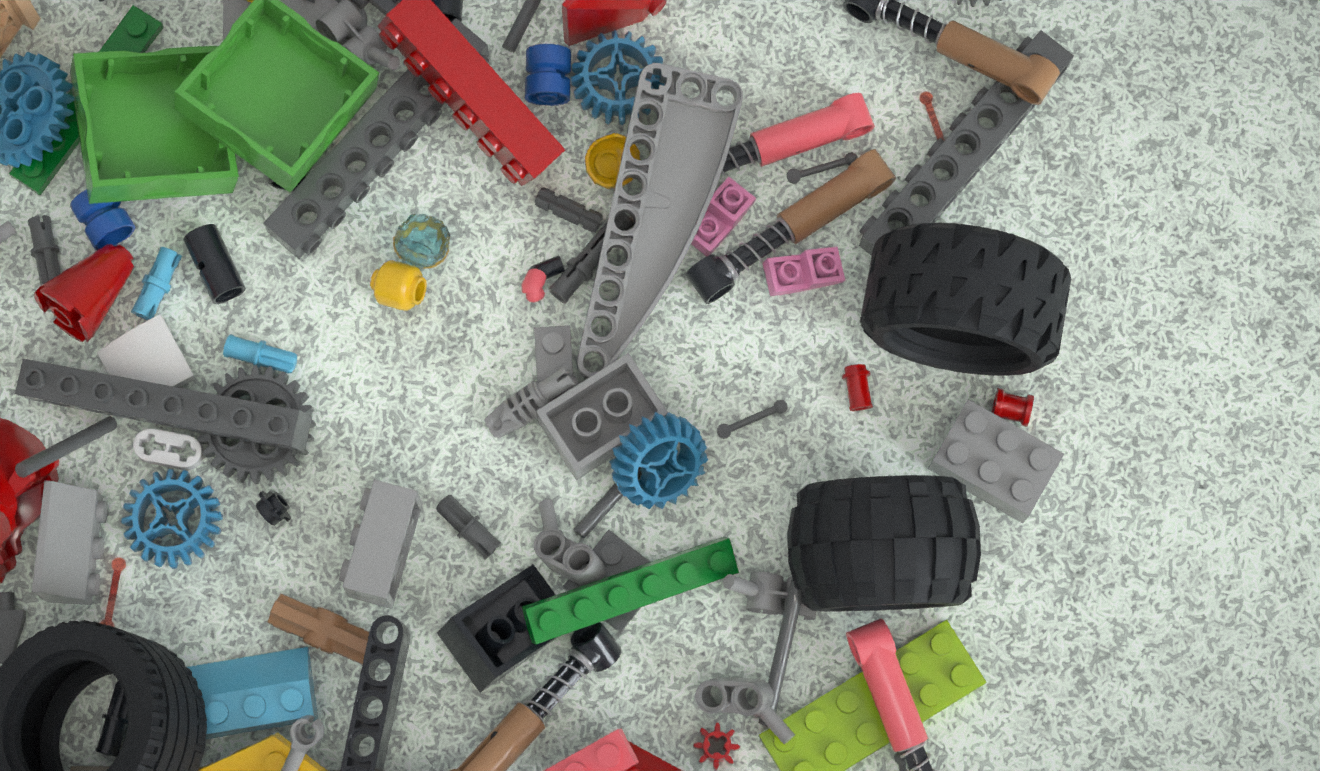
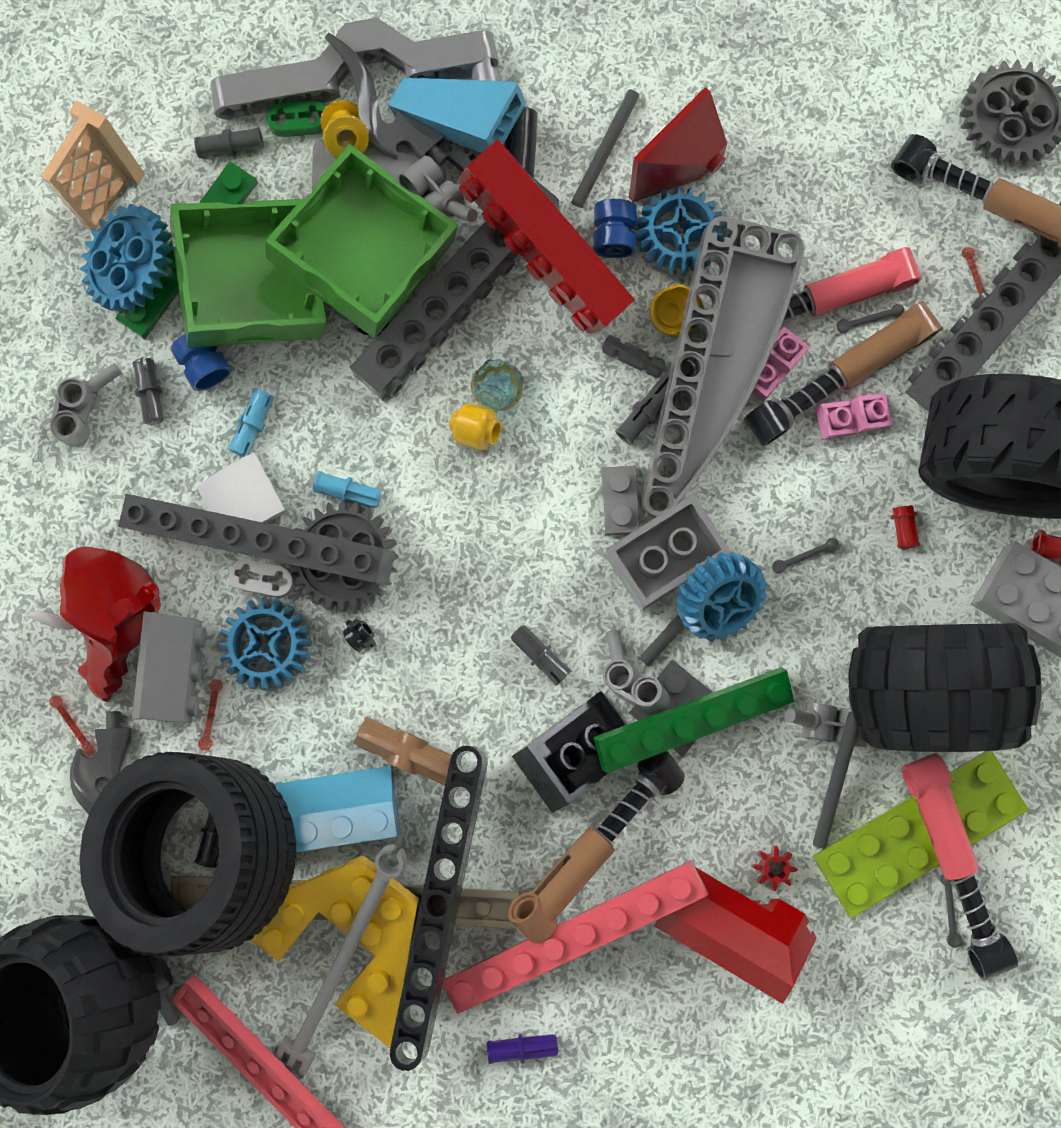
camera: 10 degrees right, 5 degrees up
dark grey bar [15,416,117,478] -> none
red cone [34,244,134,342] -> none
black pin [183,224,246,304] -> none
light grey brick [339,479,423,609] -> none
light grey hinge [484,365,578,438] -> none
arm [521,255,565,302] -> none
light grey beam [695,677,795,744] -> none

